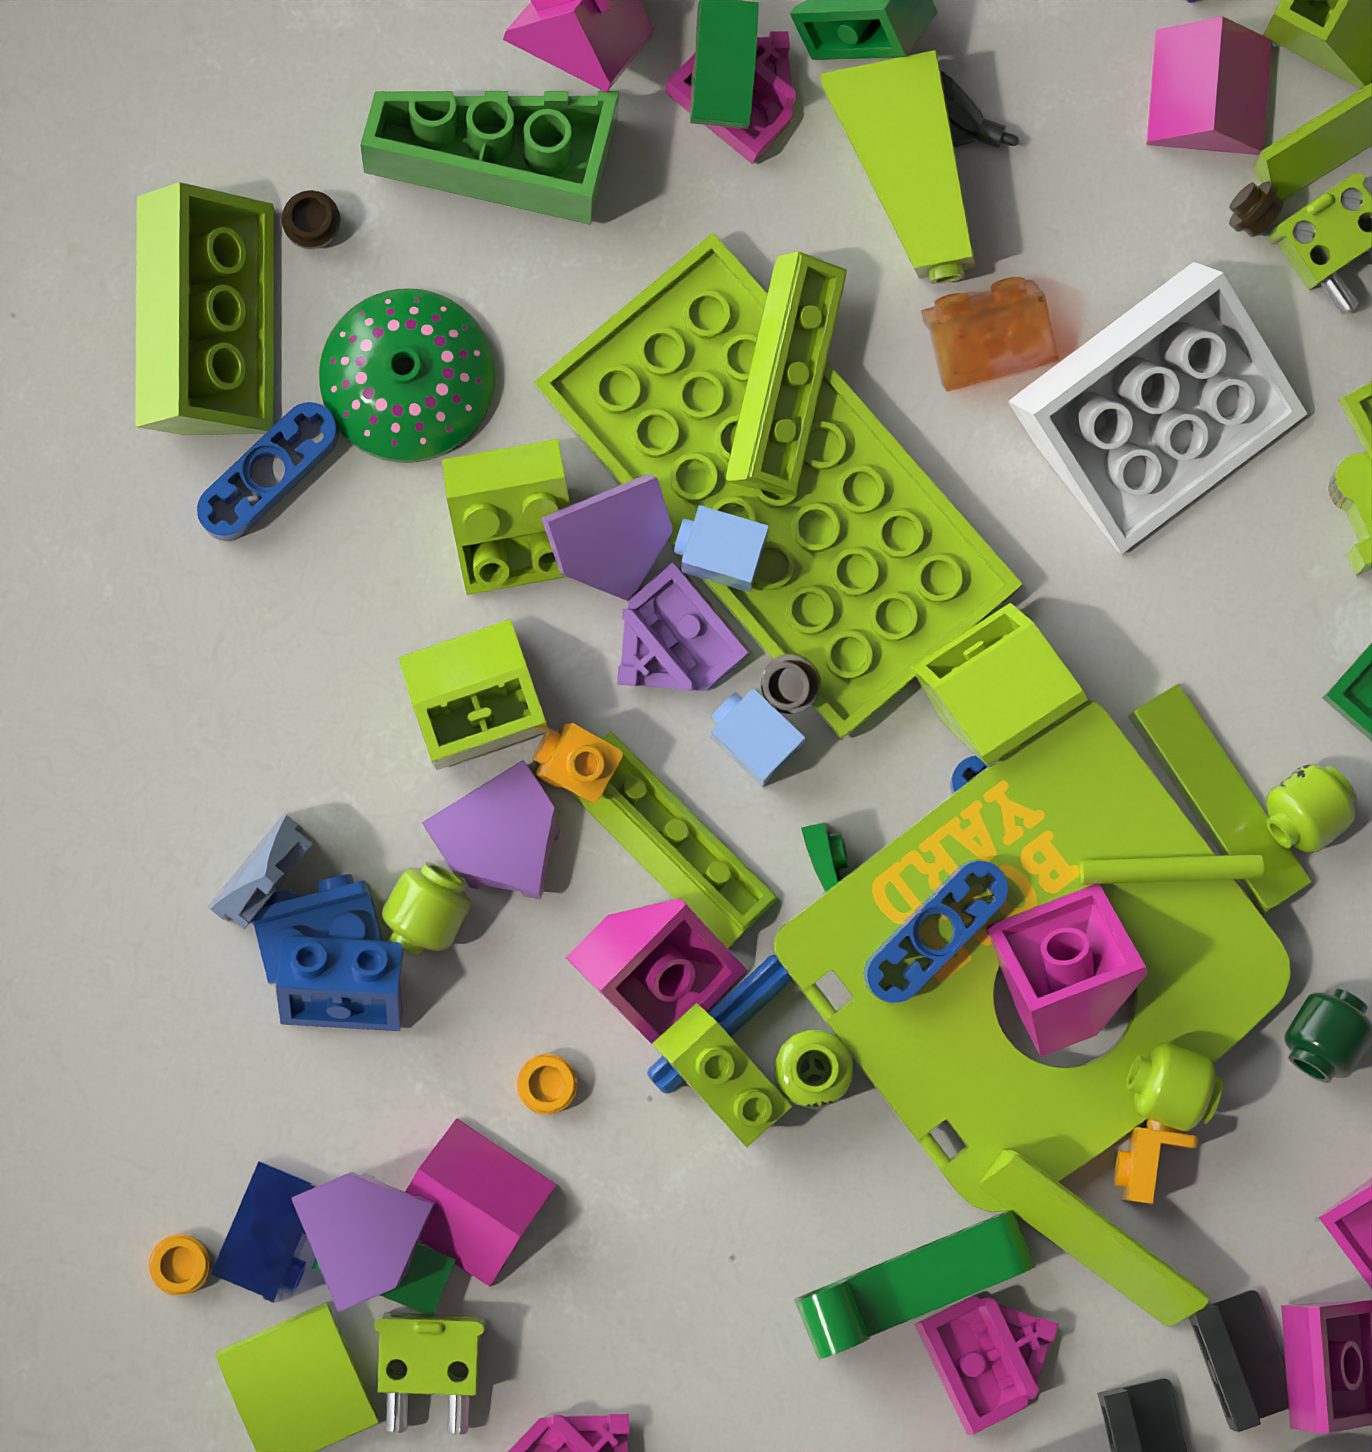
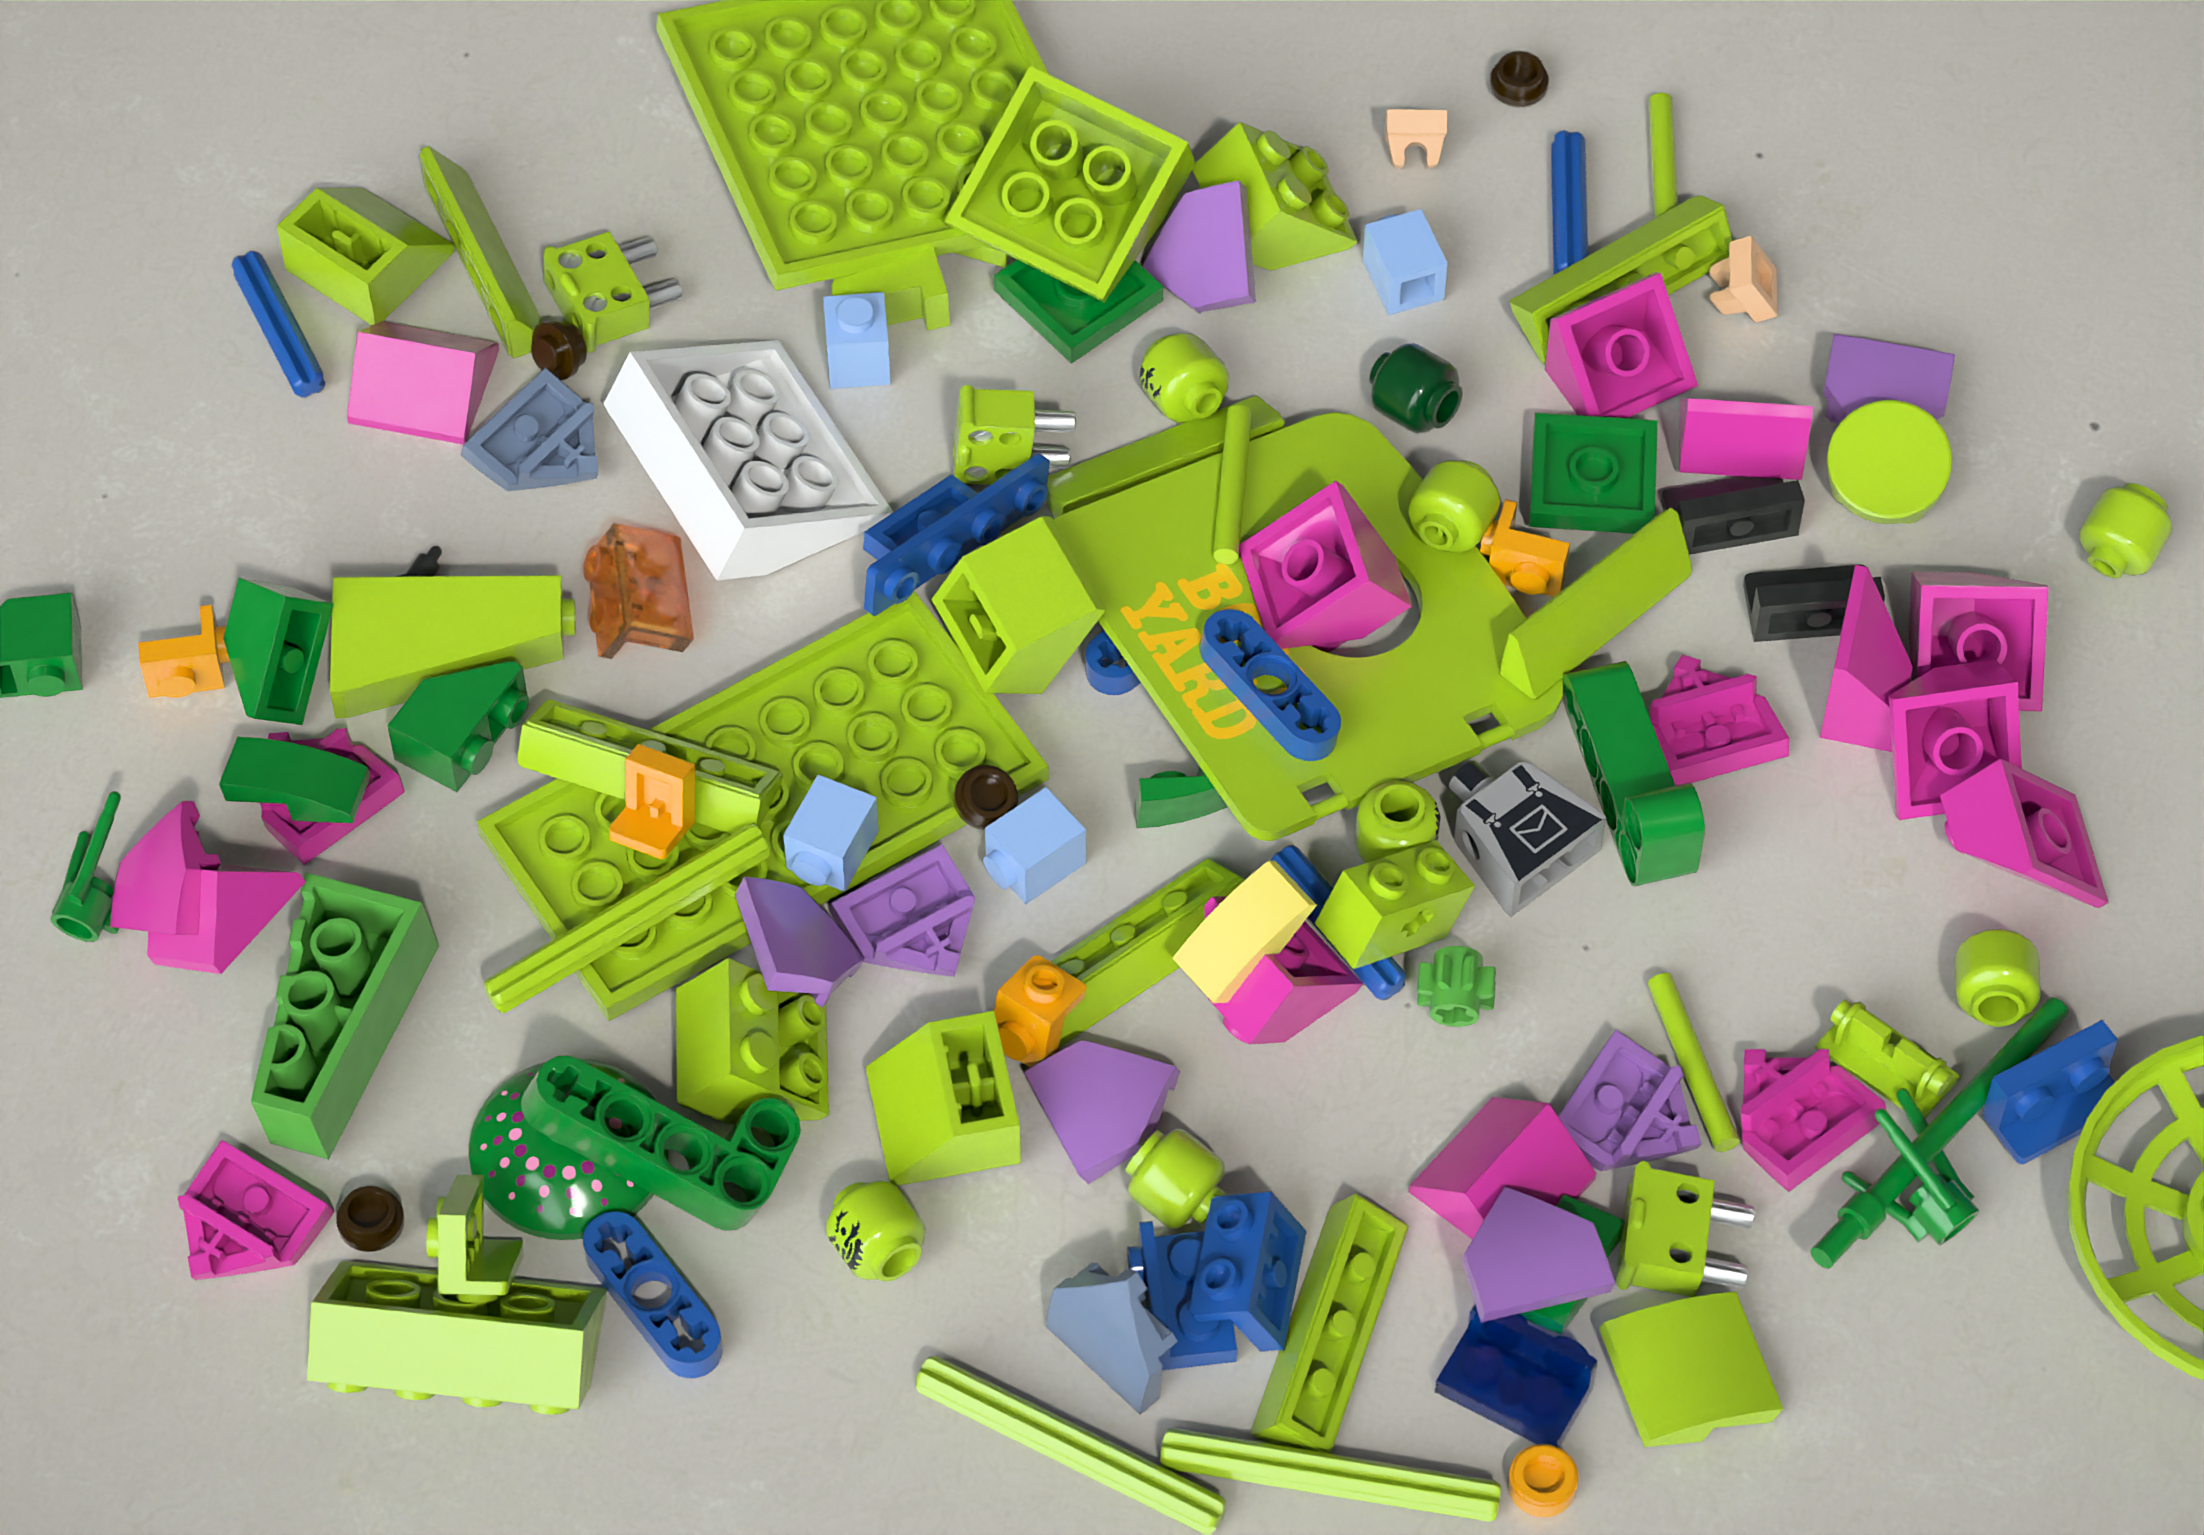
camera: 85 degrees left, 25 degrees down
light orange tile [517,1054,578,1115] -> none
none -> dark pink slope [177,1140,335,1280]
none -> green slope [387,661,529,792]
none -> lime bracket [426,1174,523,1303]
none -> sand blue slope [461,368,598,491]
none -> lime axle [484,824,771,1013]
none -> green beam [521,1056,801,1231]
none -> light orange bracket [609,744,695,859]
none -> light blue brick [823,292,891,389]
none -> lime head [825,1180,926,1282]
none -> blue bracket [863,453,1050,616]
none -> axle [916,1356,1226,1535]
none -> lime piece [953,385,1077,485]
none -> axle [1160,1428,1501,1522]
none -> light yellow slope [1172,861,1317,1003]
none -> lime slope [1250,1193,1409,1454]
none -> bright green gear [1417,946,1496,1027]
none -> light grey torso [1449,760,1606,917]
none -> green plate [1529,413,1658,534]
none -> medium lavender slope [1558,1030,1701,1172]
none -> lime bar [1647,973,1740,1152]

